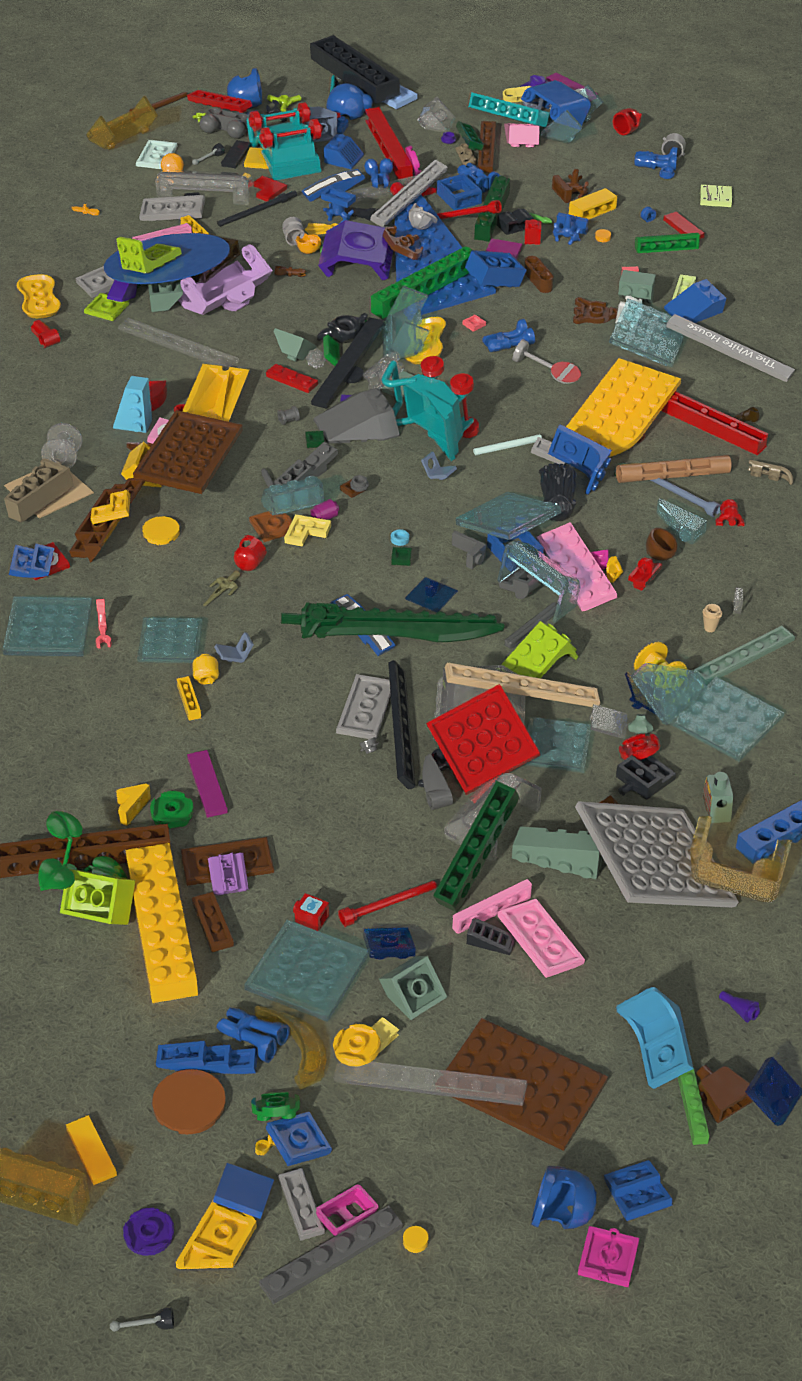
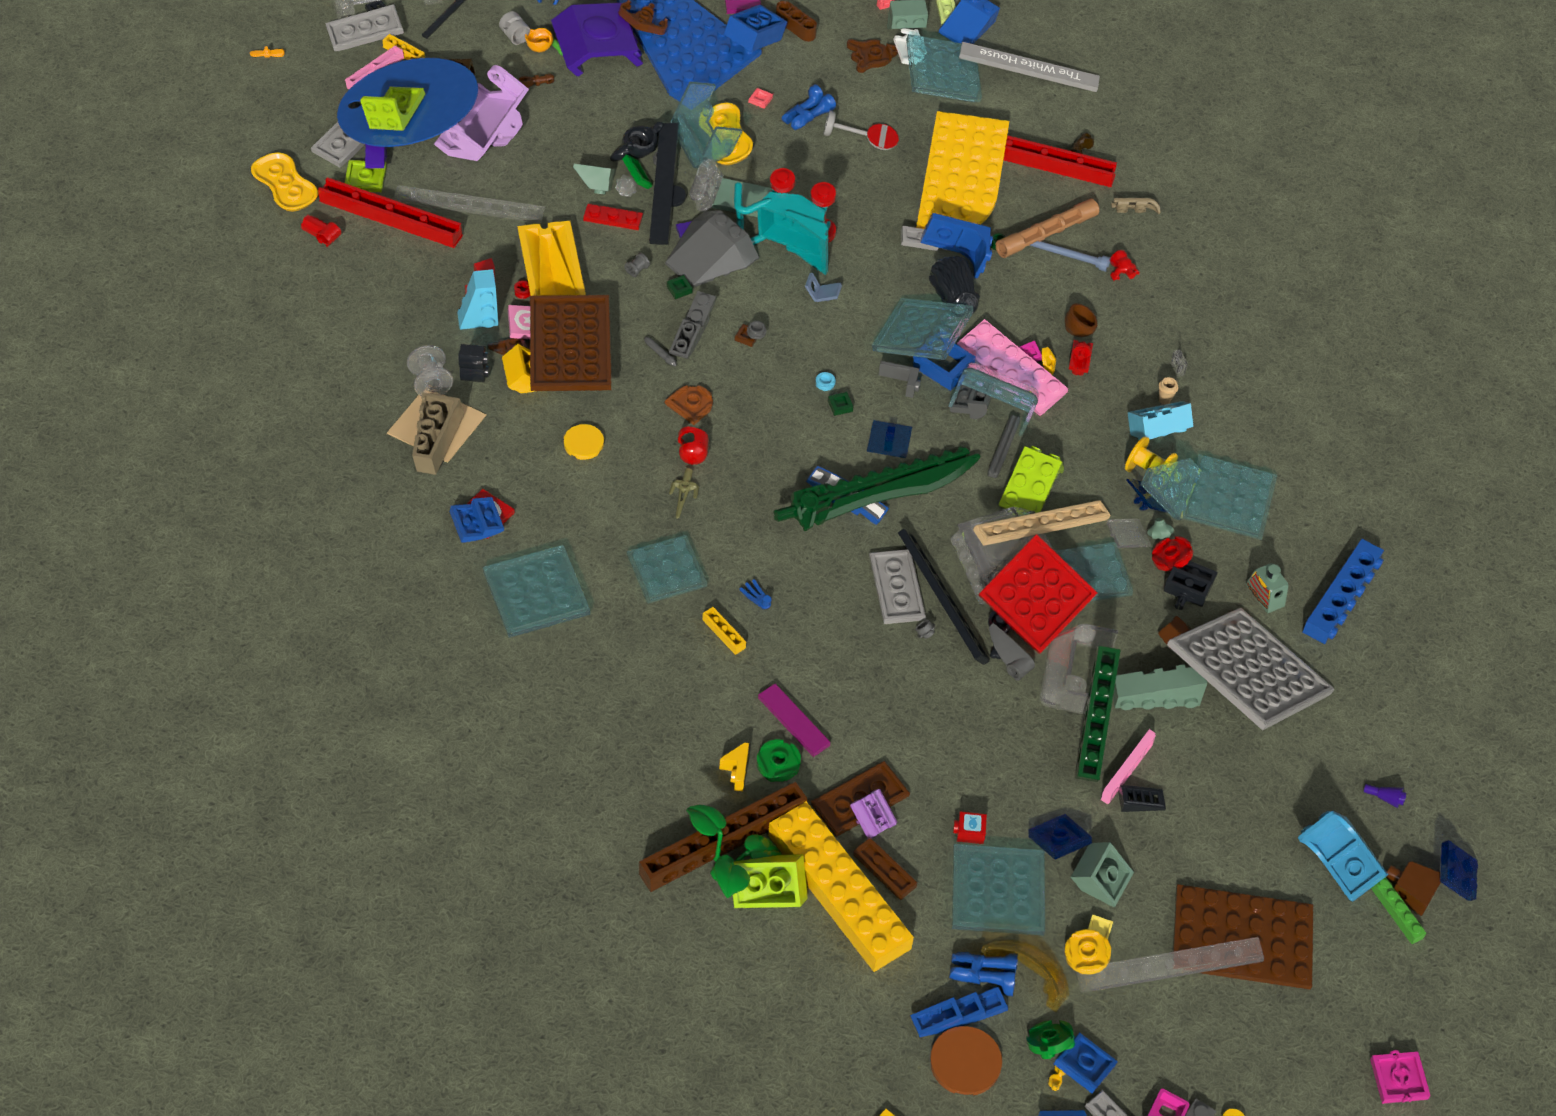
camera: 25 degrees left, 10 degrees up
reddish brown slope [69,478,146,563] -> none
yellow tile [91,490,130,524] -> none
coral piece [96,599,112,648] -> none
sand green slope [148,279,183,312] -> none
yellow head [192,654,219,684] -> none
sand blue bracket [214,632,254,663] -> none
clear light blue slope [261,476,325,516] -> none
light yellow plate [284,514,331,546] -> none
yellow piece [305,223,338,235] -> none
magenta brick [310,499,339,520] -> none
red piece [338,881,437,927] -> none
green brick [371,246,472,319] -> none
light aqua bar [473,434,542,456] -> none
bright pink tile [498,899,585,978] -> none
blue piece [531,1166,596,1229] -> none
blue slope [604,1160,672,1221] -> none
clear light blue slope [657,498,707,545] -> none
clear yellow windscreen [690,816,792,903] -> none
sand green tile [691,626,795,686] -> none
none -> red tile [318,177,463,248]
none -> black brick [458,344,490,382]
none -> blue piece [740,579,771,609]
none -> medium azure wedge [1128,401,1193,440]

